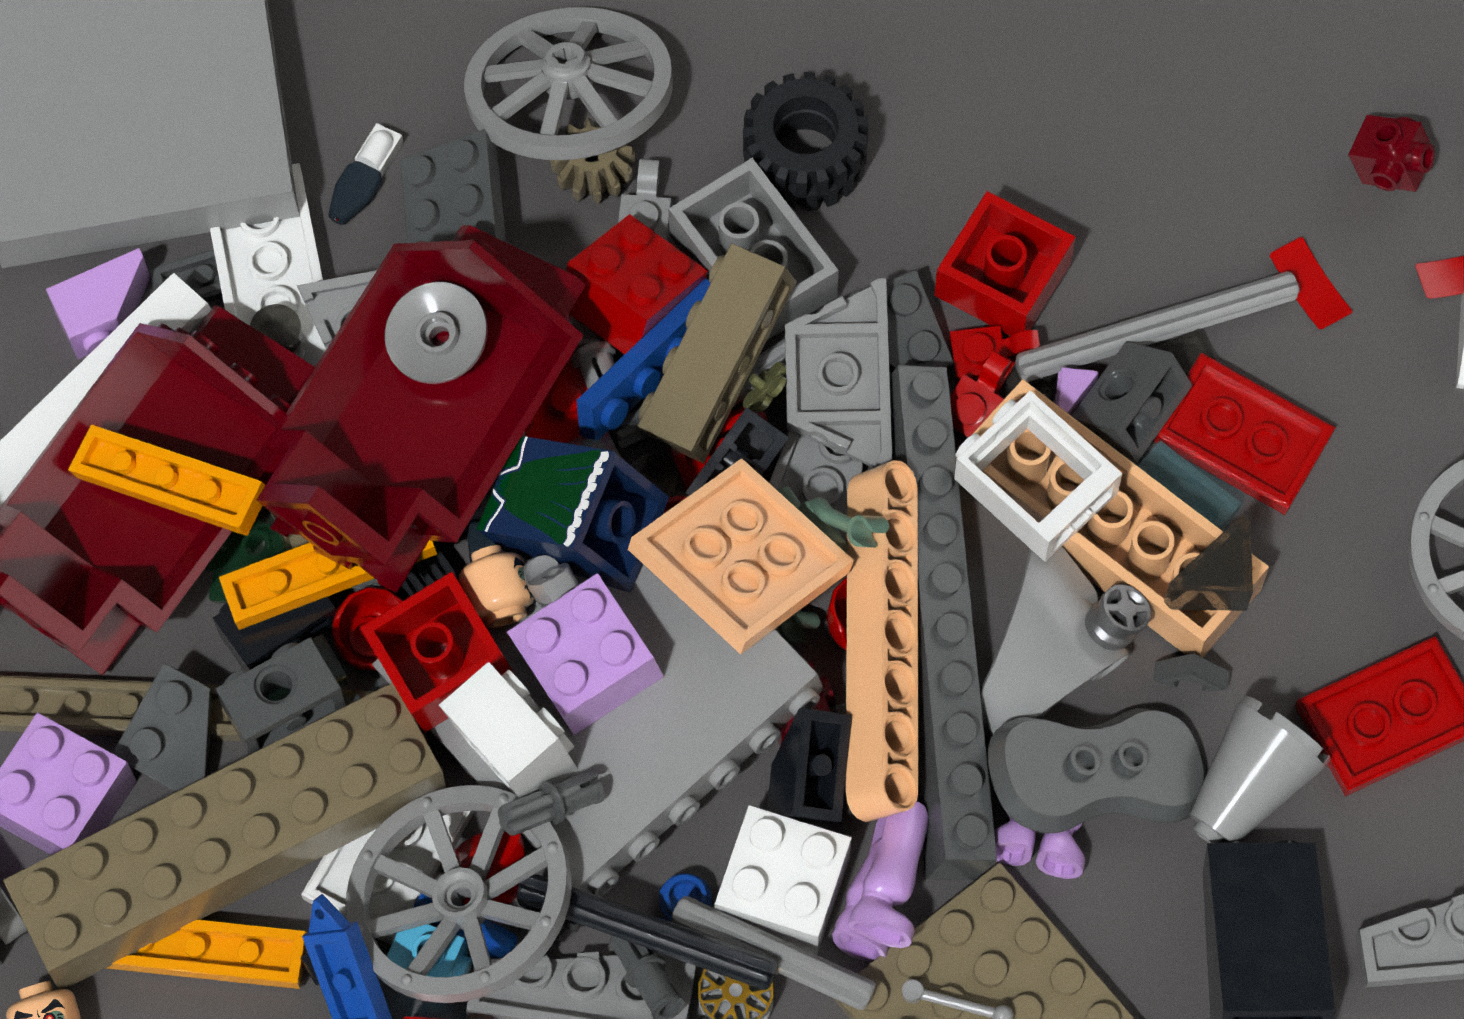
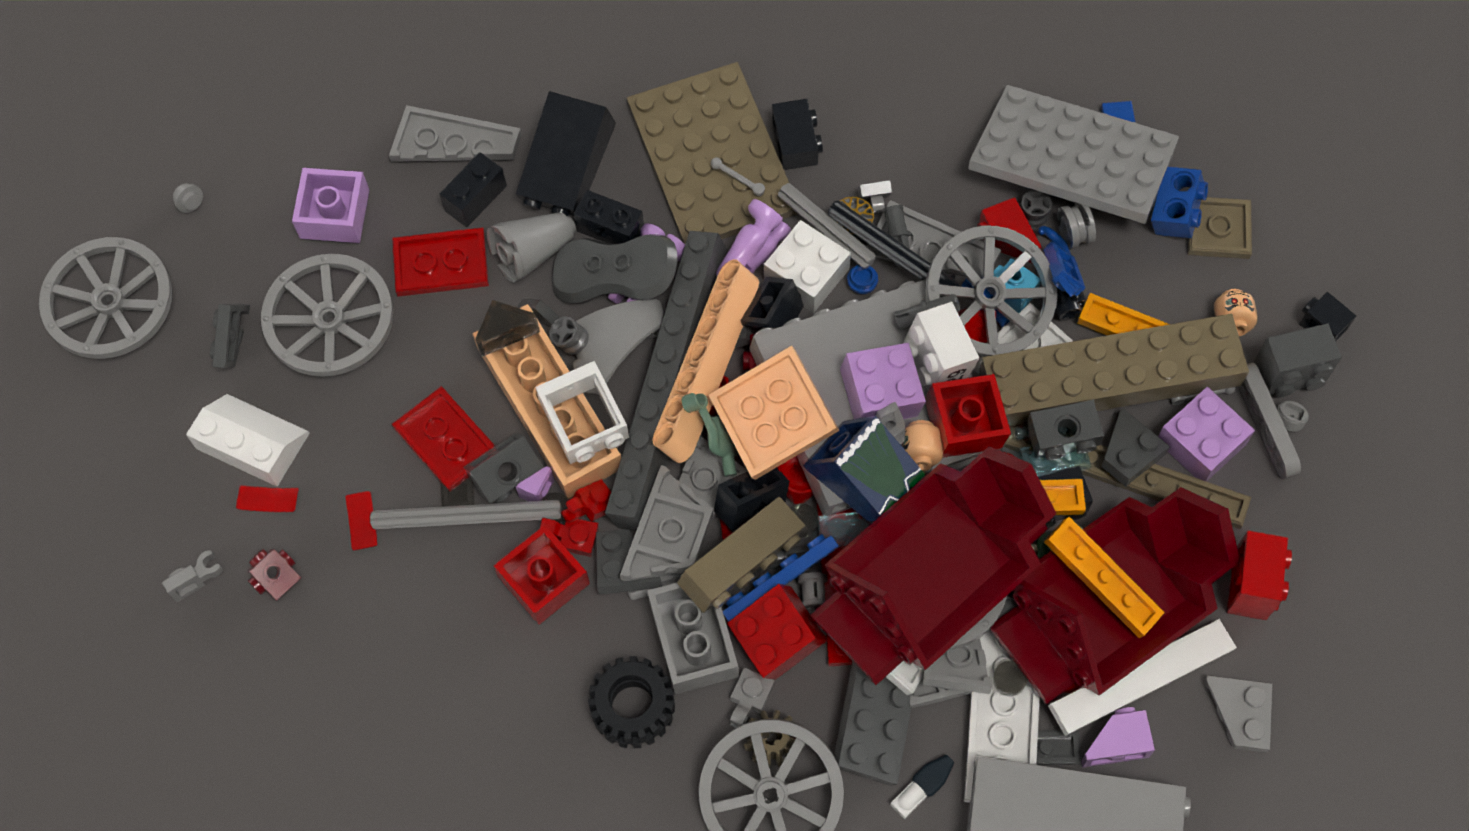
camera: 160 degrees left, 0 degrees up
light grey dish [385,282,488,384] -> none
olive plant [743,361,787,413] -> none
clear light blue plate [1138,441,1241,530] -> none
none -> black brick [439,152,507,227]
none -> black brick [574,190,644,244]

